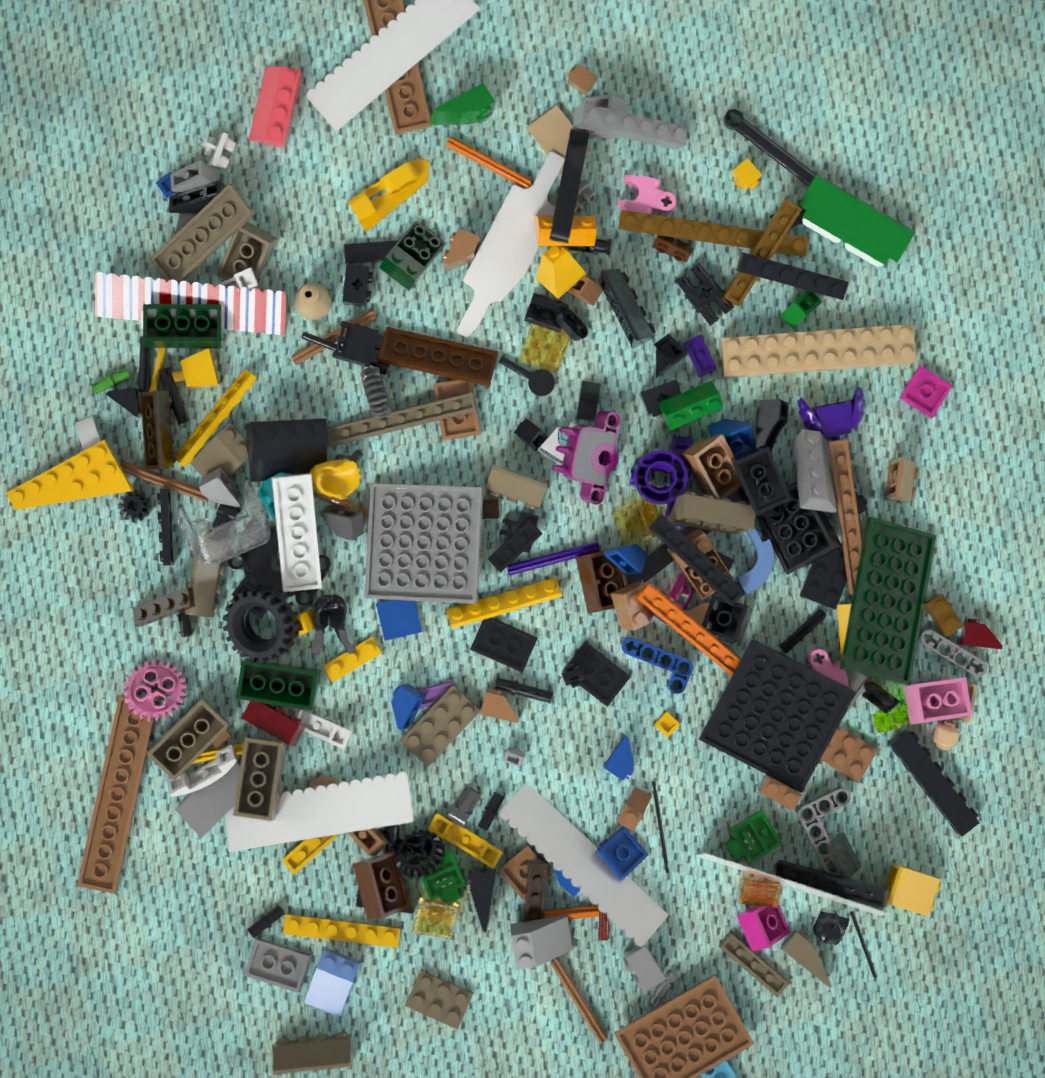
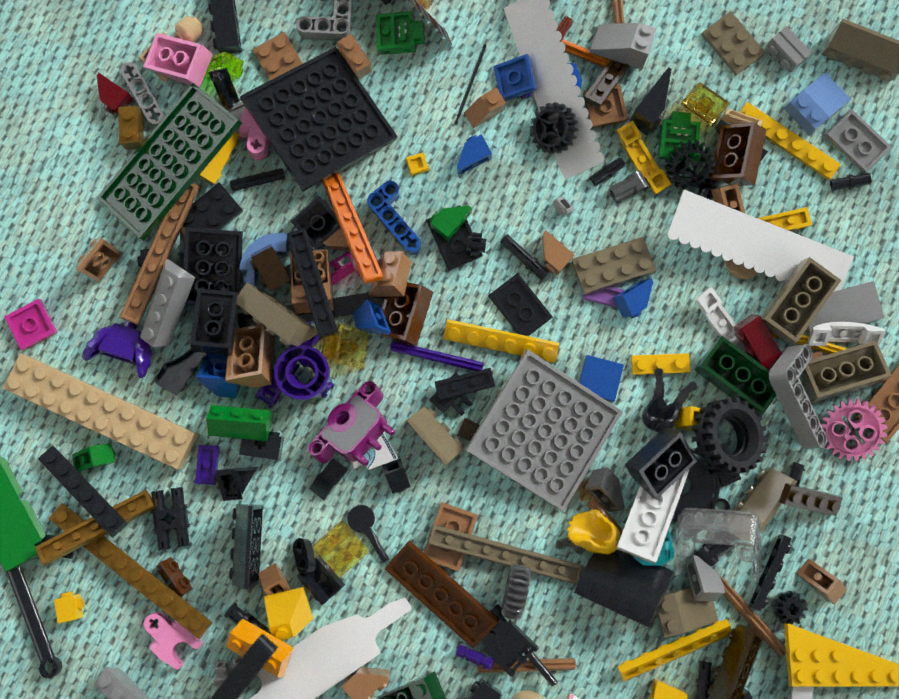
camera: 145 degrees left, 5 degrees down
none -> dark brown brick [249,244,291,291]
none -> green slope [430,206,472,241]
none -> dark purple axle [456,645,494,670]
none -> black gear [529,102,579,154]
none -> black slope [625,426,697,500]
none -> tan tile [722,109,763,126]
none -> light grey brick [766,26,812,72]
none -> light grey beam [769,344,827,449]
none -> medium nougat slope [796,559,847,605]

